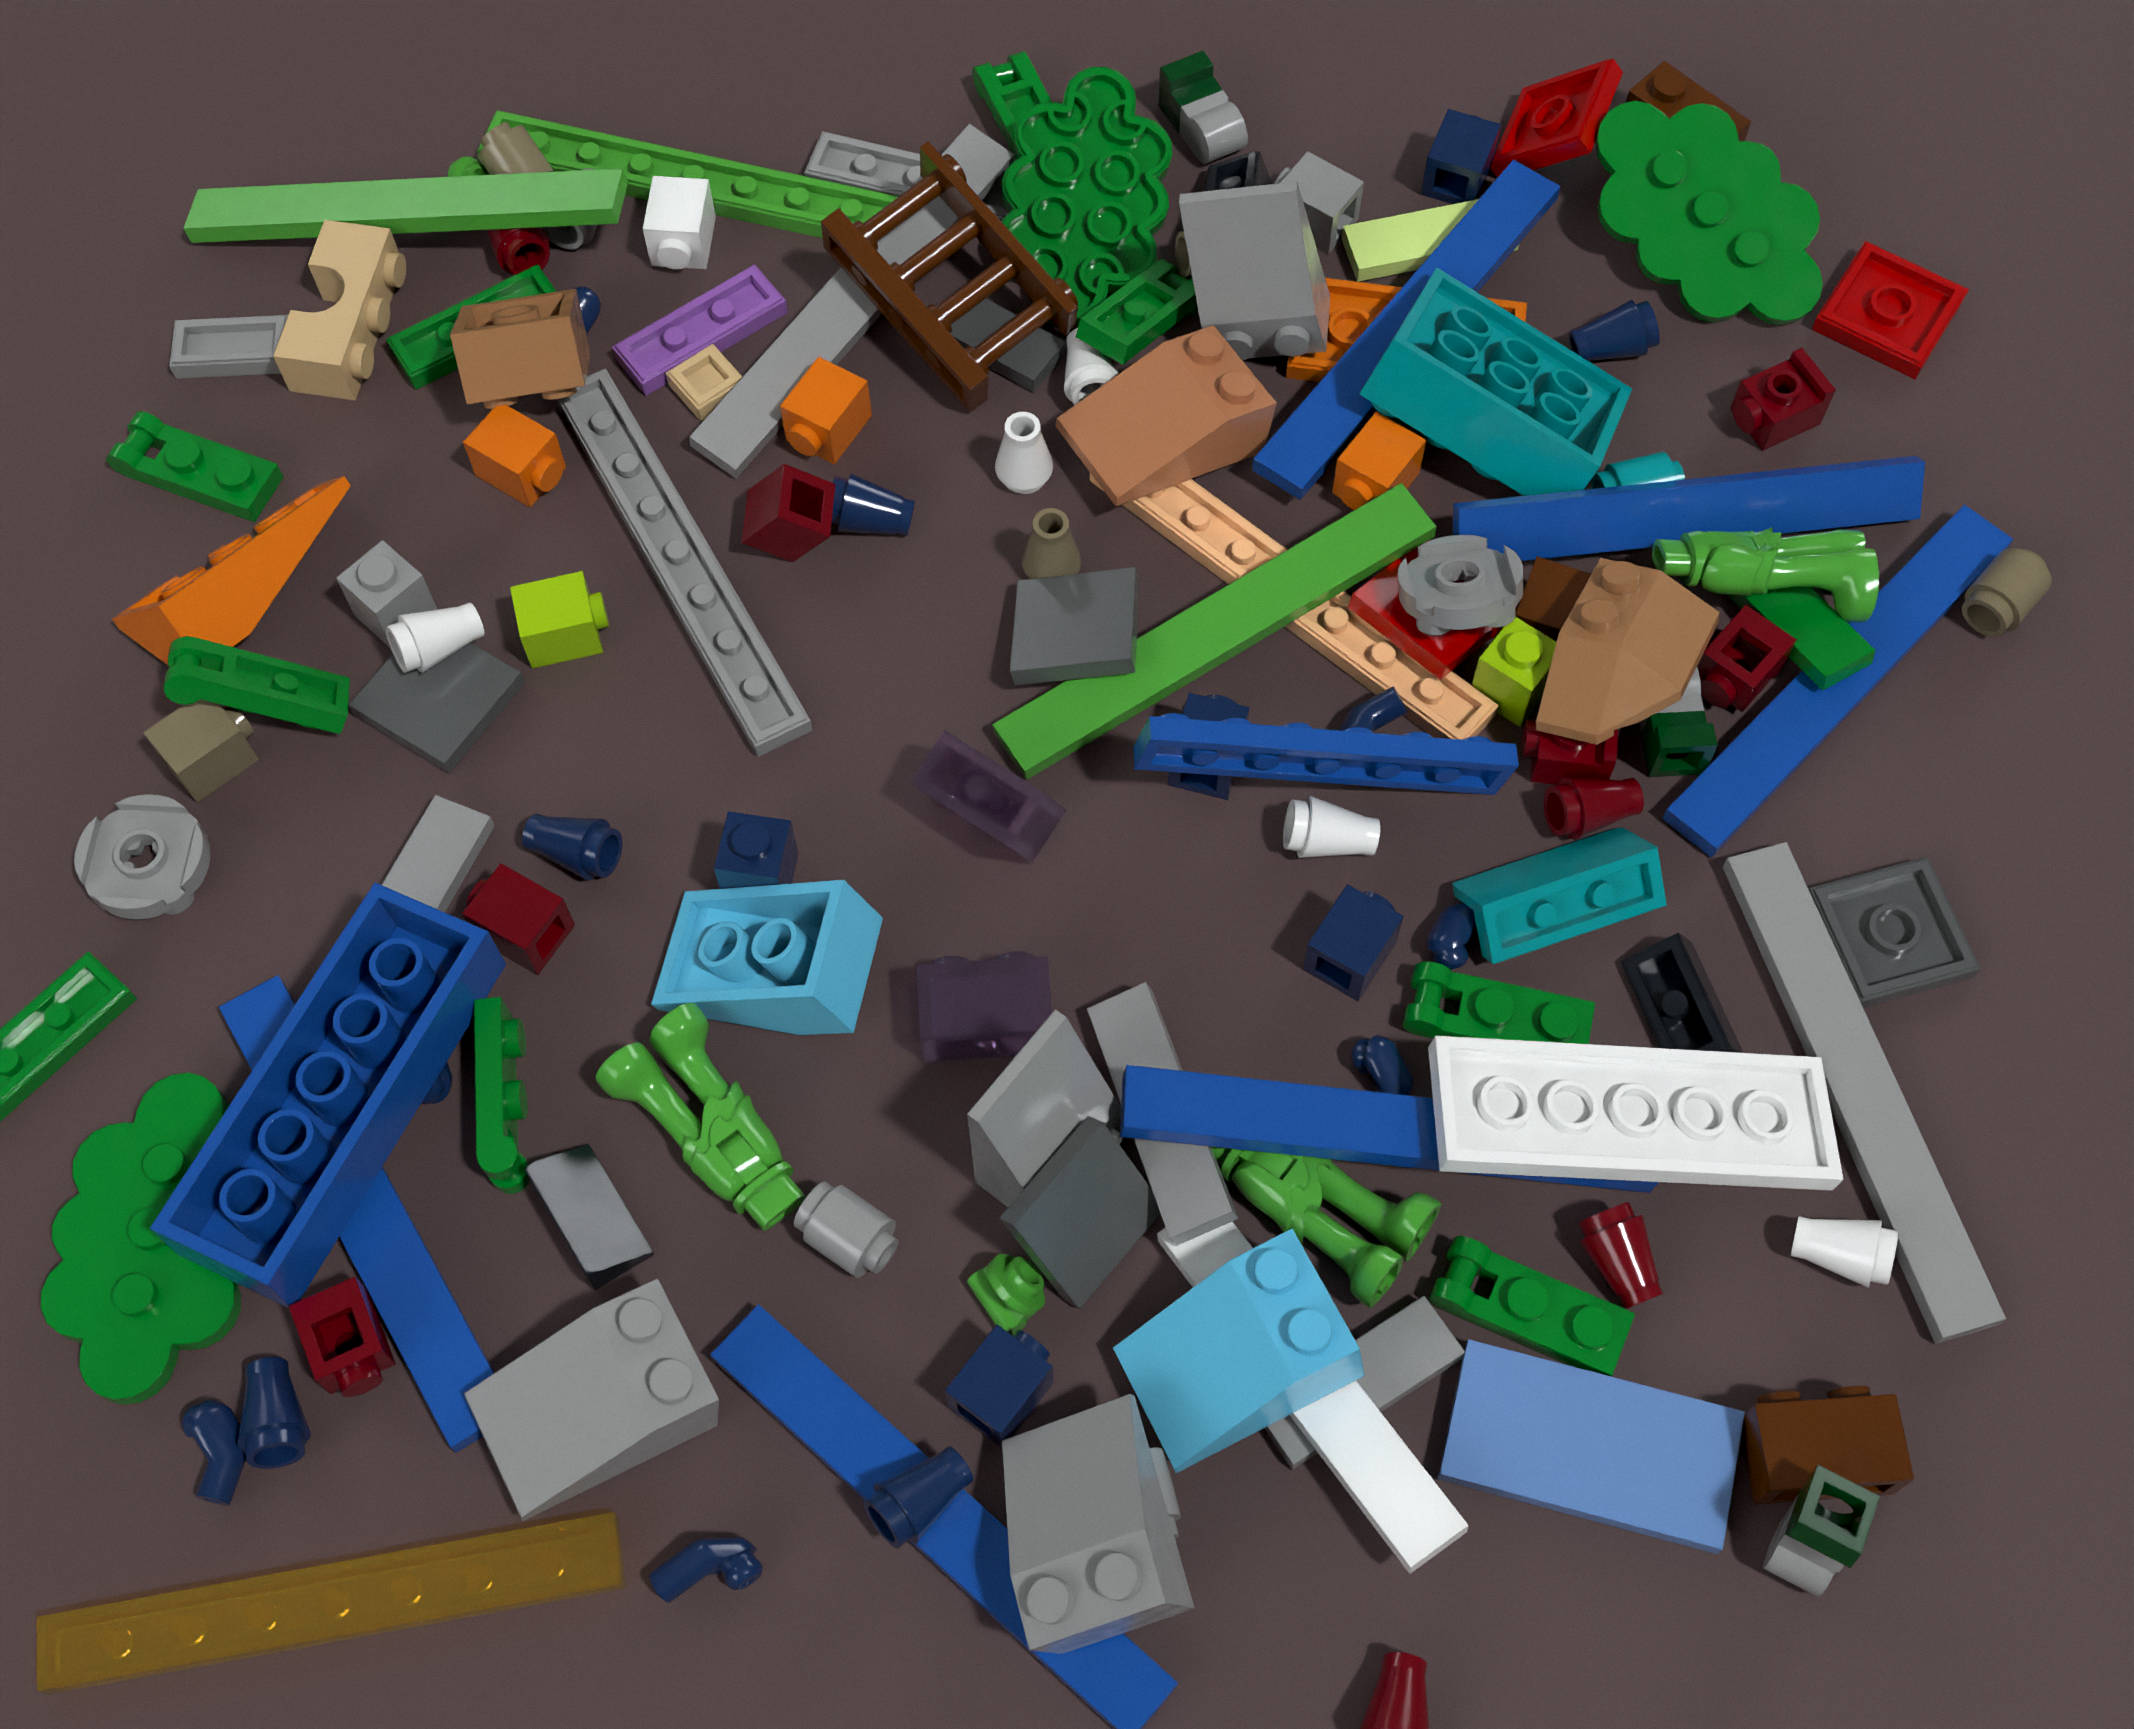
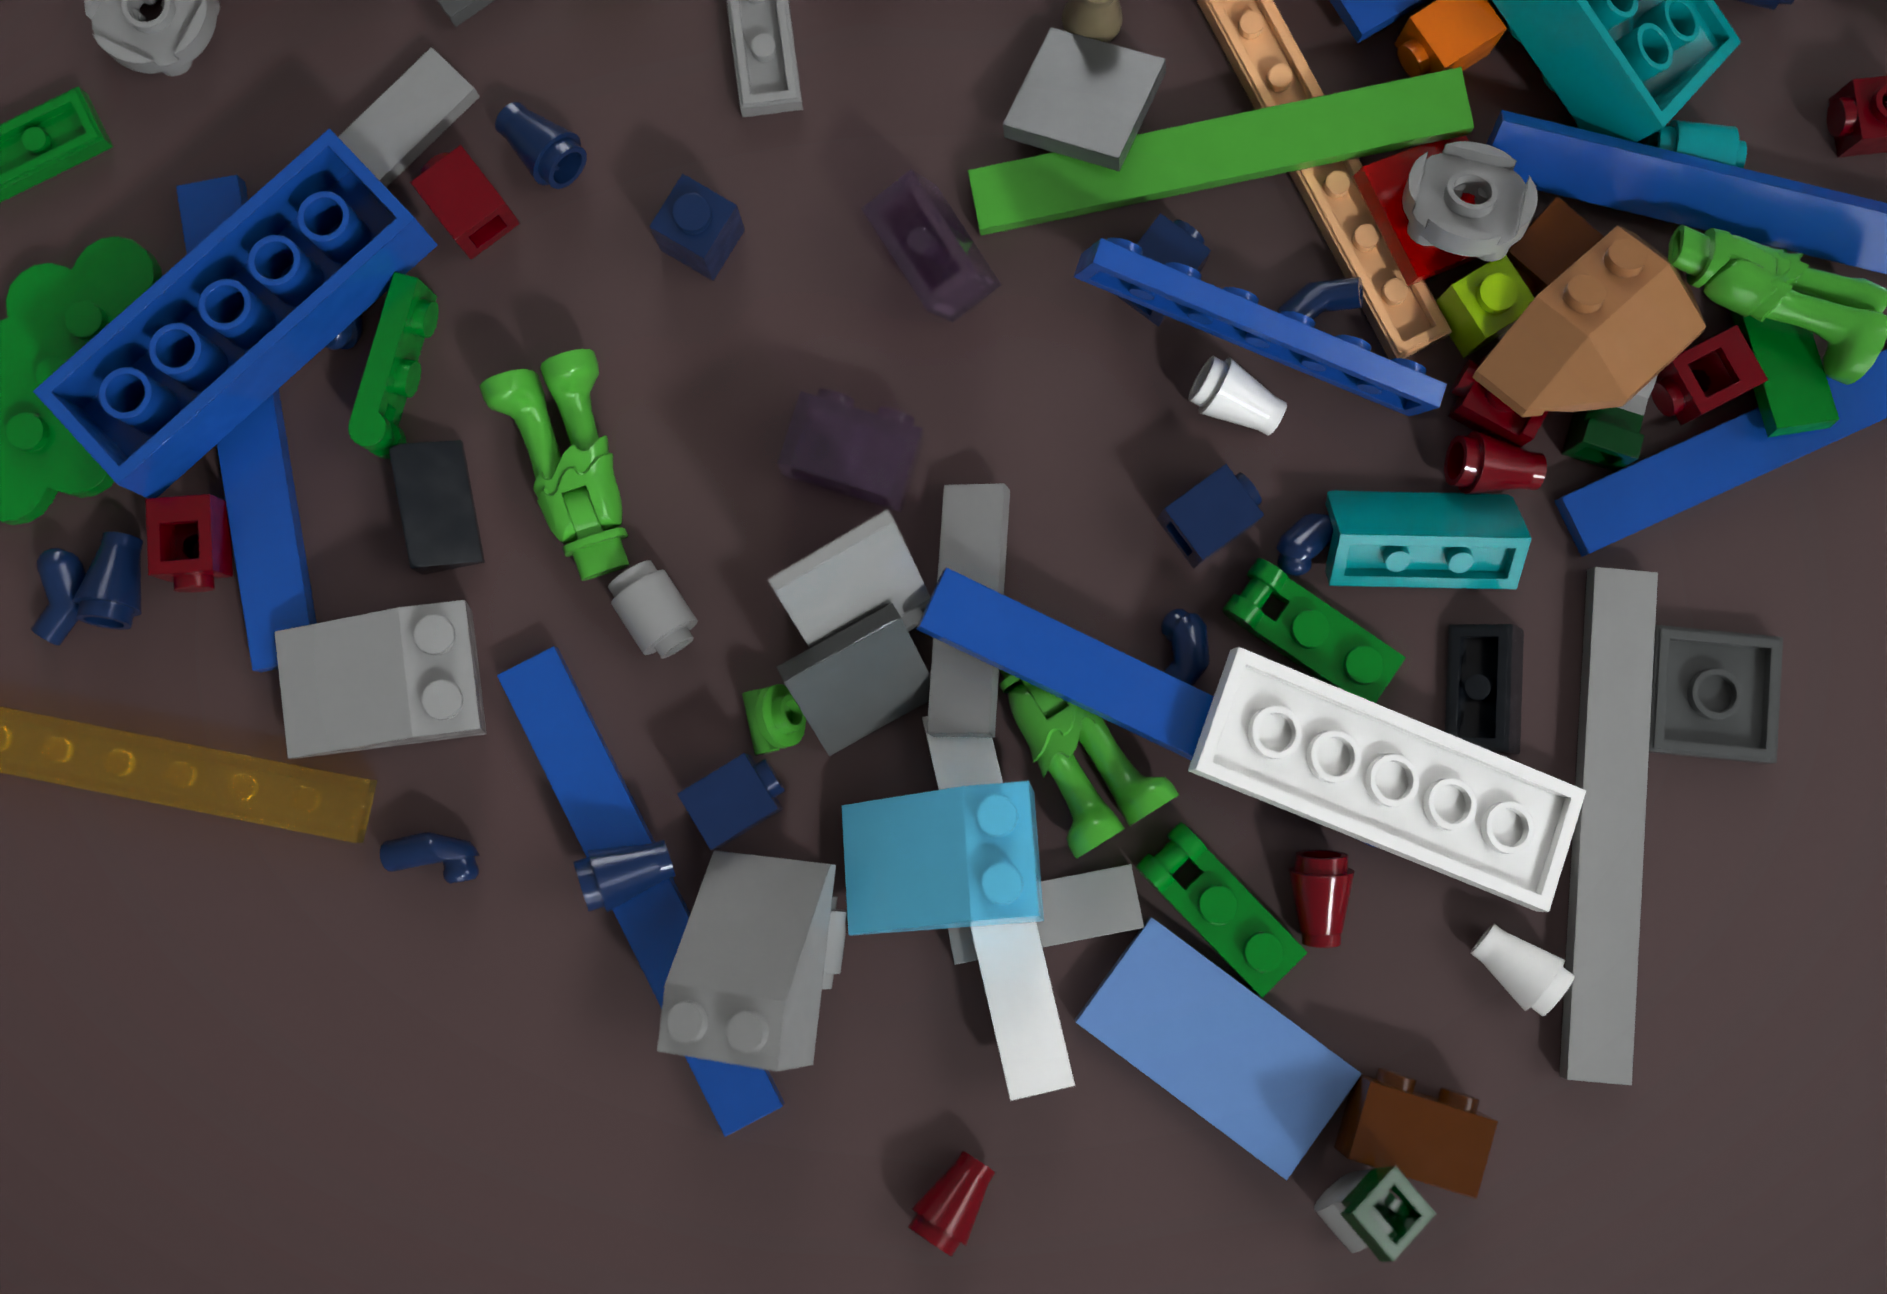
camera: 20 degrees right, 20 degrees up
medium azure slope [651,880,883,1035] -> none

